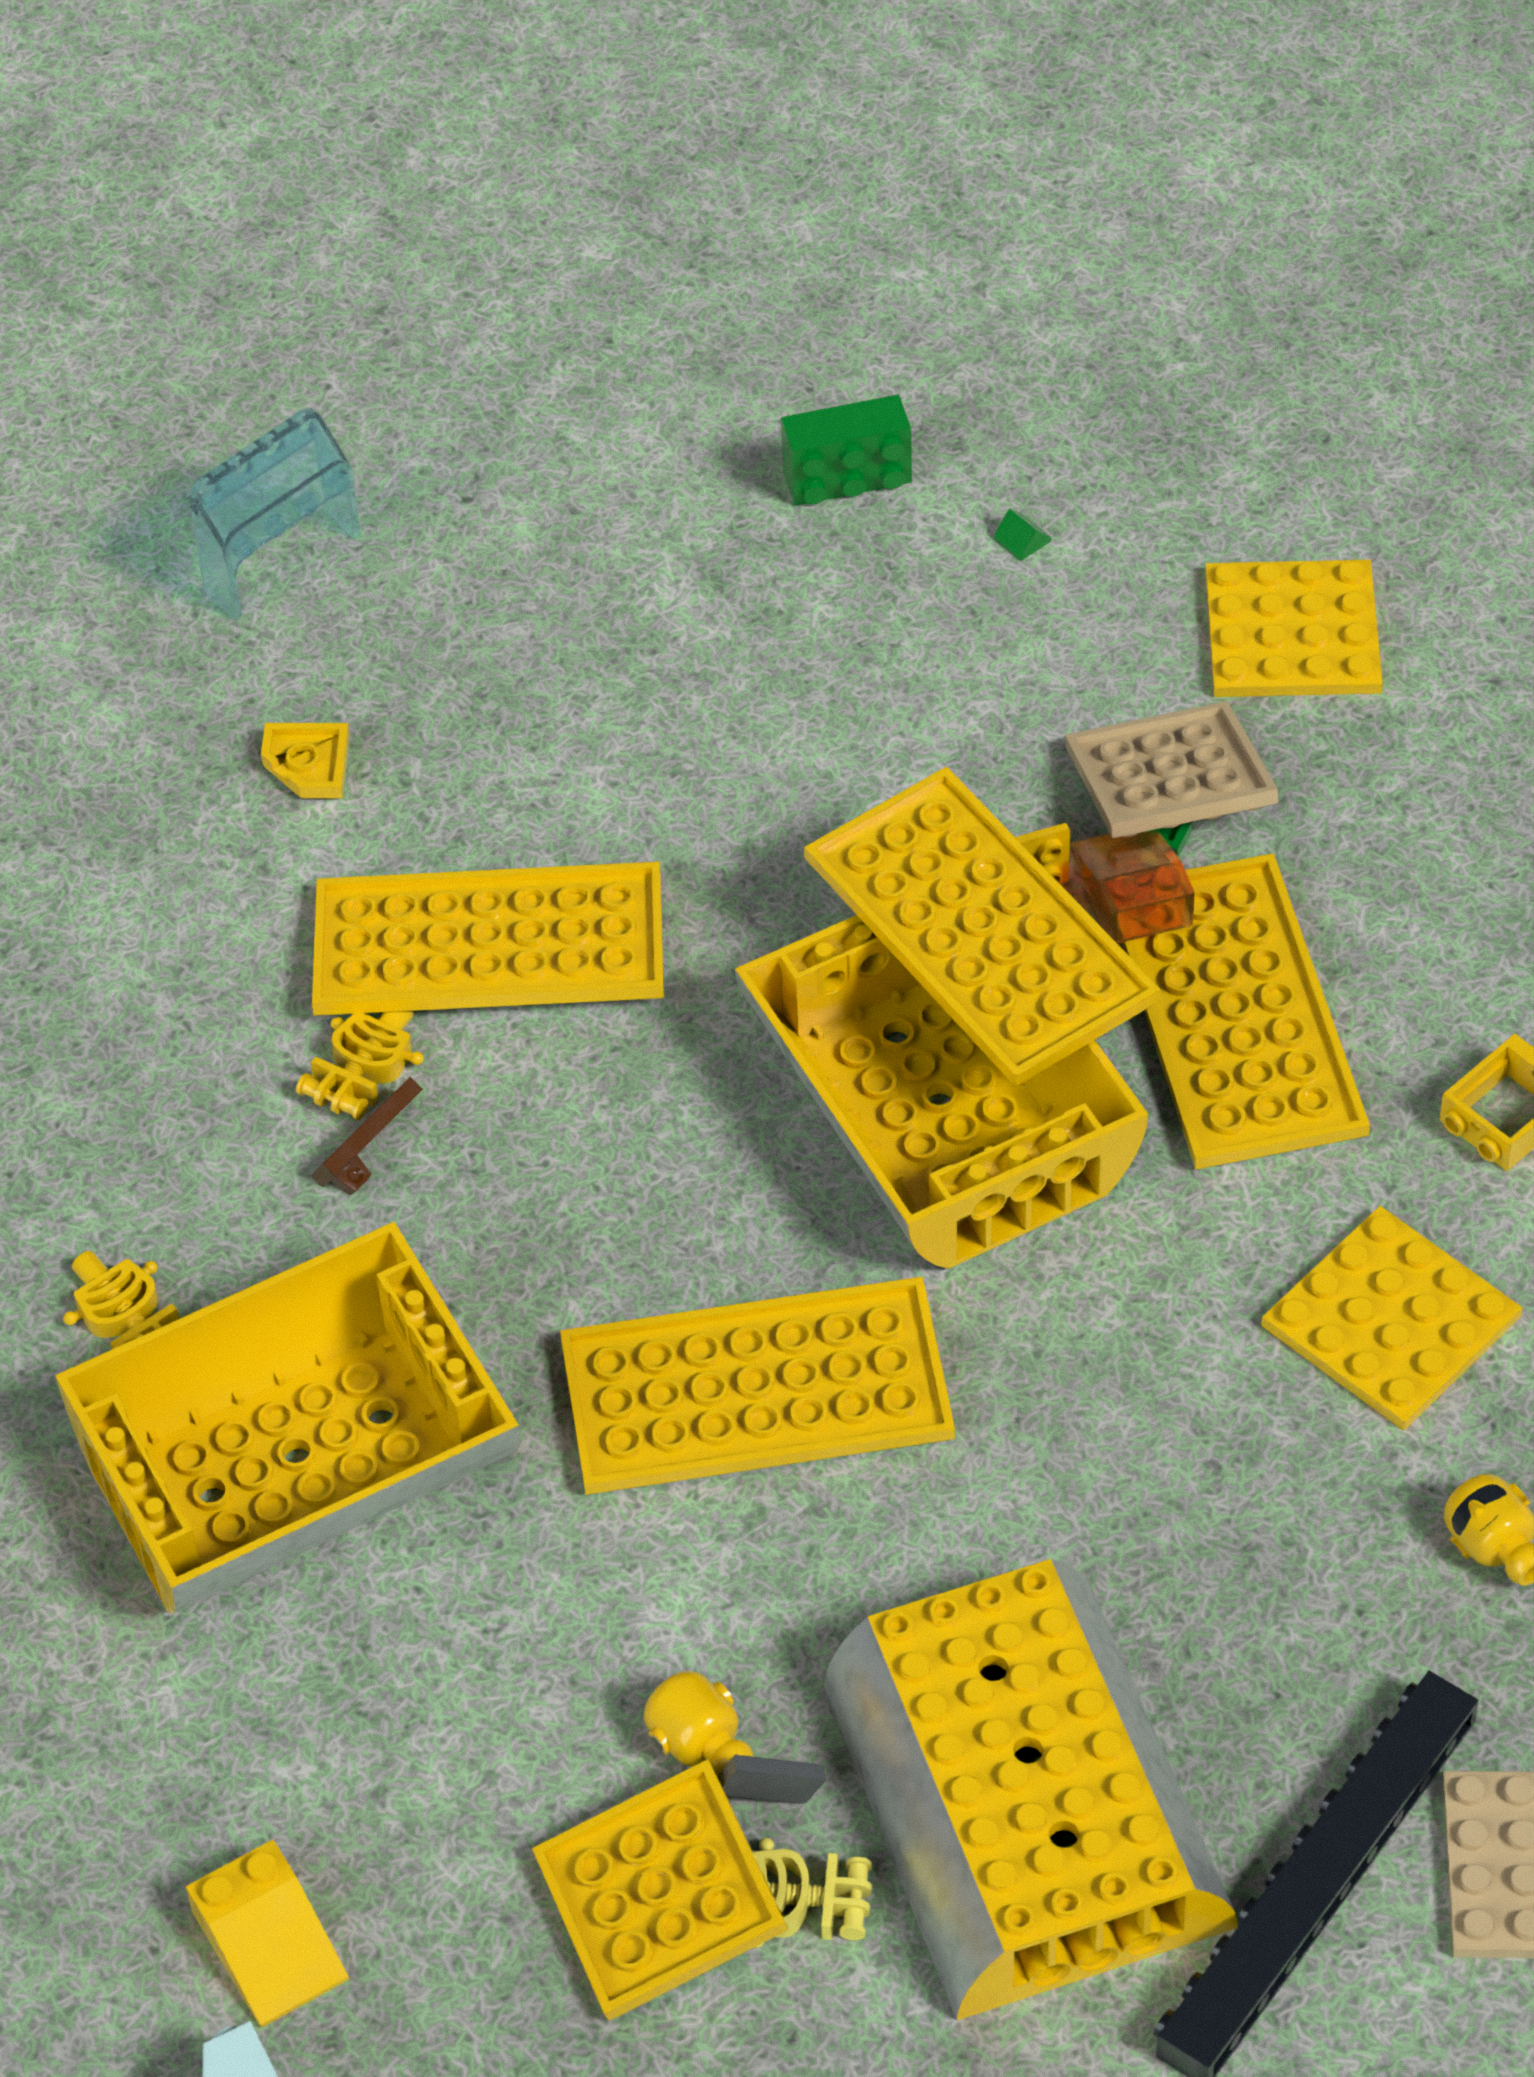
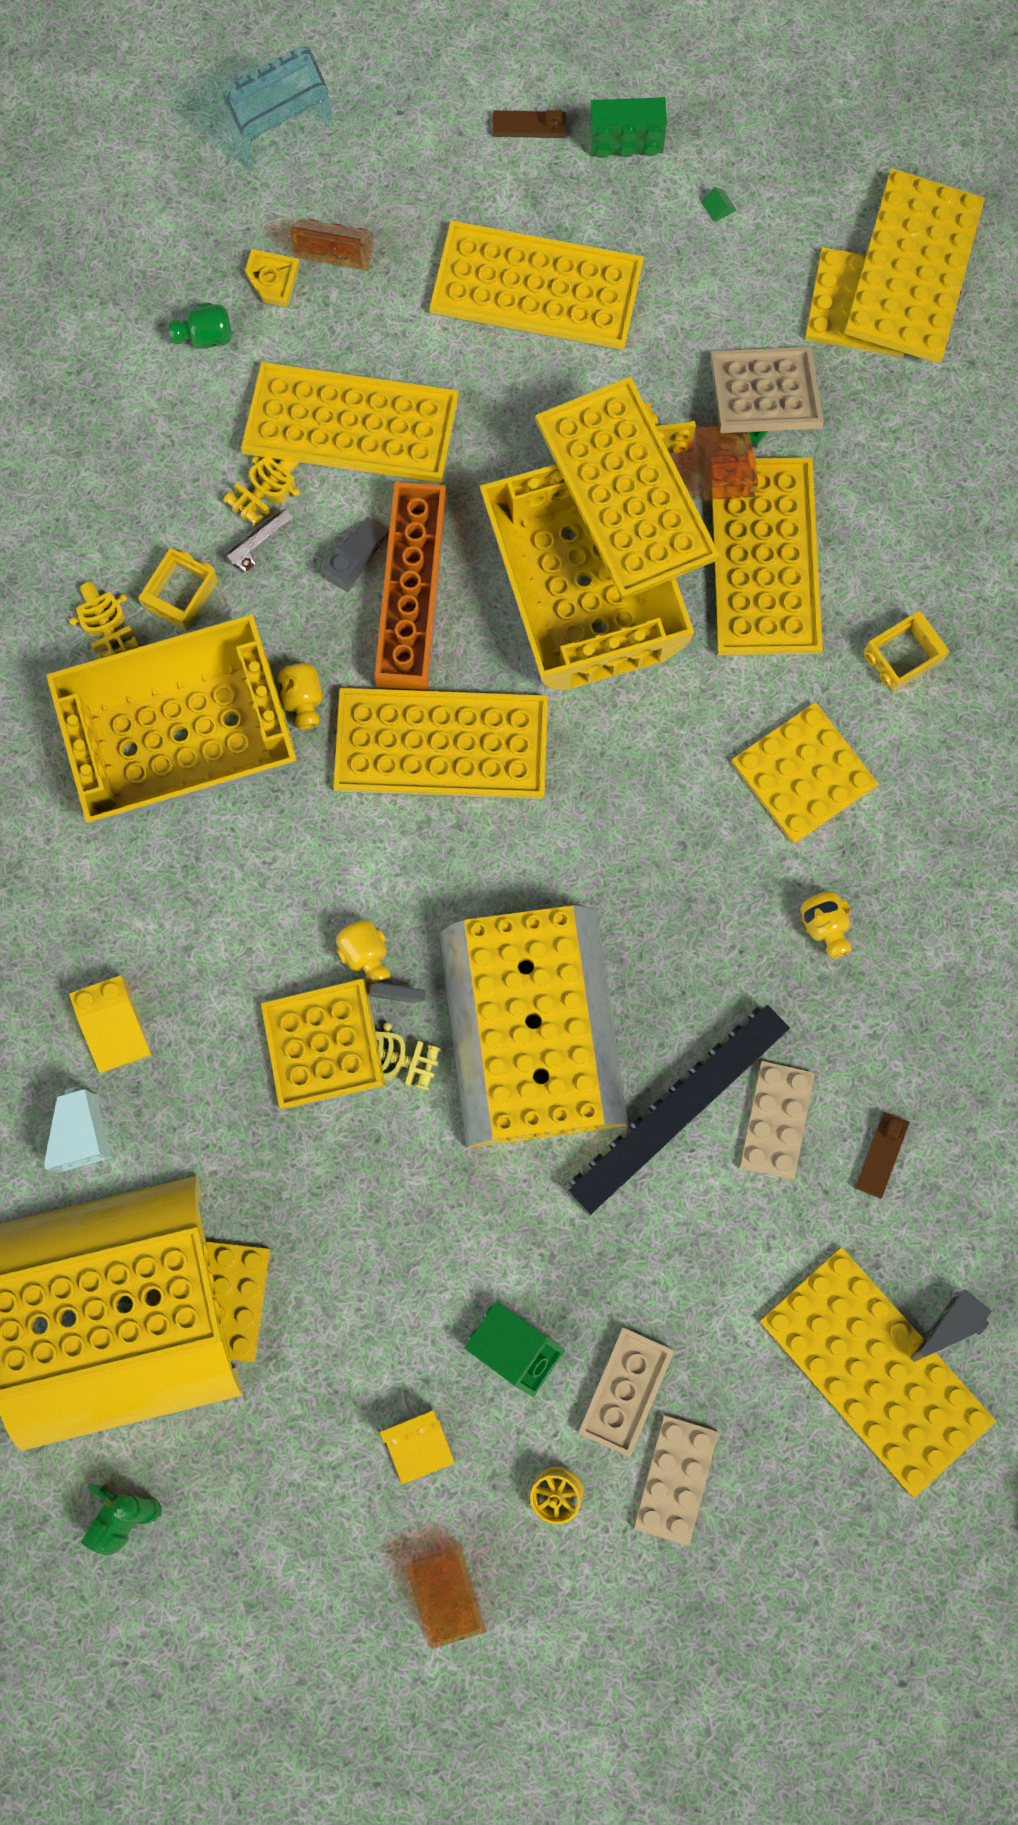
camera: 10 degrees right, 25 degrees up
none -> yellow window [138,548,218,631]
none -> green piece [168,302,232,349]
none -> yellow piece [277,663,323,730]
none -> clear orange slope [290,219,374,271]
none -> dark grey slope [324,518,389,593]
none -> orange brick [374,482,447,691]
none -> yellow plate [429,220,644,350]
none -> reddish brown hinge [493,110,566,138]
none -> yellow plate [844,168,985,364]

